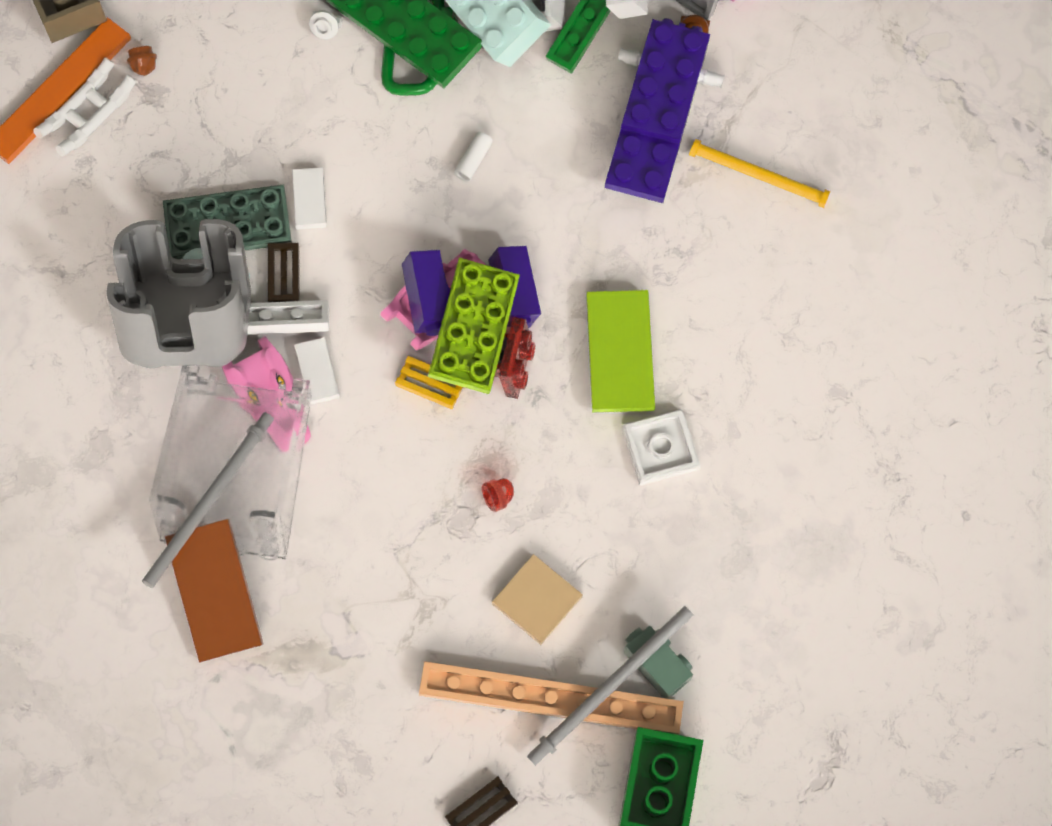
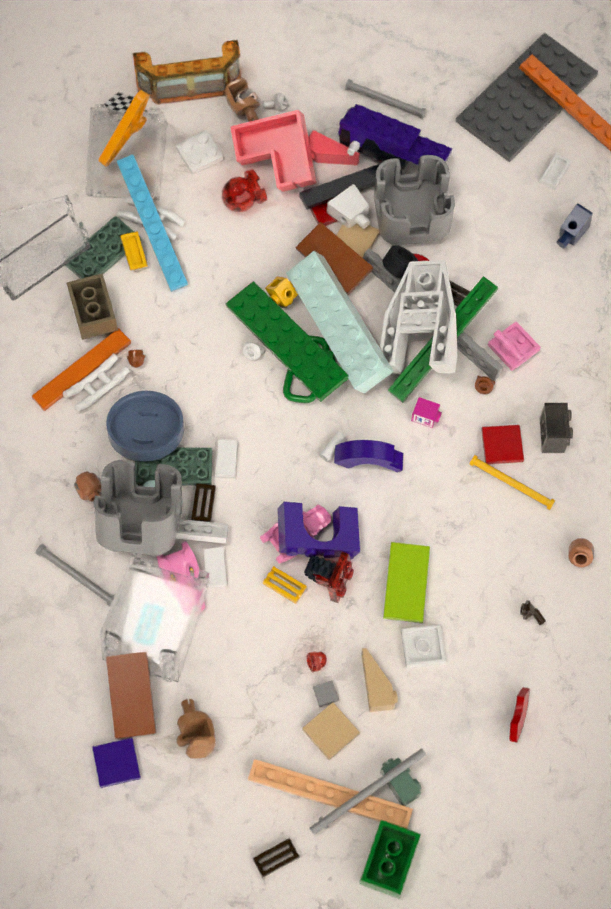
camera: 10 degrees right, 5 degrees down
light grey bar [142,412,274,588] -> none
lime tile [427,257,520,394] -> none
dark purple piece [604,18,725,203] -> none
none -> light grey bar [36,544,117,607]
none -> nougat head [74,471,102,501]
none -> dark purple tile [92,738,141,788]
none -> sand blue brick [106,391,184,461]
none -> clear light blue tile [132,602,164,646]
none -> medium nougat piece [177,699,216,758]
none -> light grey tile [313,681,339,707]
none -> dark purple arch [334,440,404,473]
none -> tan slope [361,648,398,712]
none -> dark pink brick [411,397,442,428]
none -> red tile [481,425,524,464]
none -> red tile [509,687,530,742]
none -> dark brown plate [520,600,546,625]
none -> clear smoke brick [539,403,573,453]
none -> nougat head [568,538,594,567]

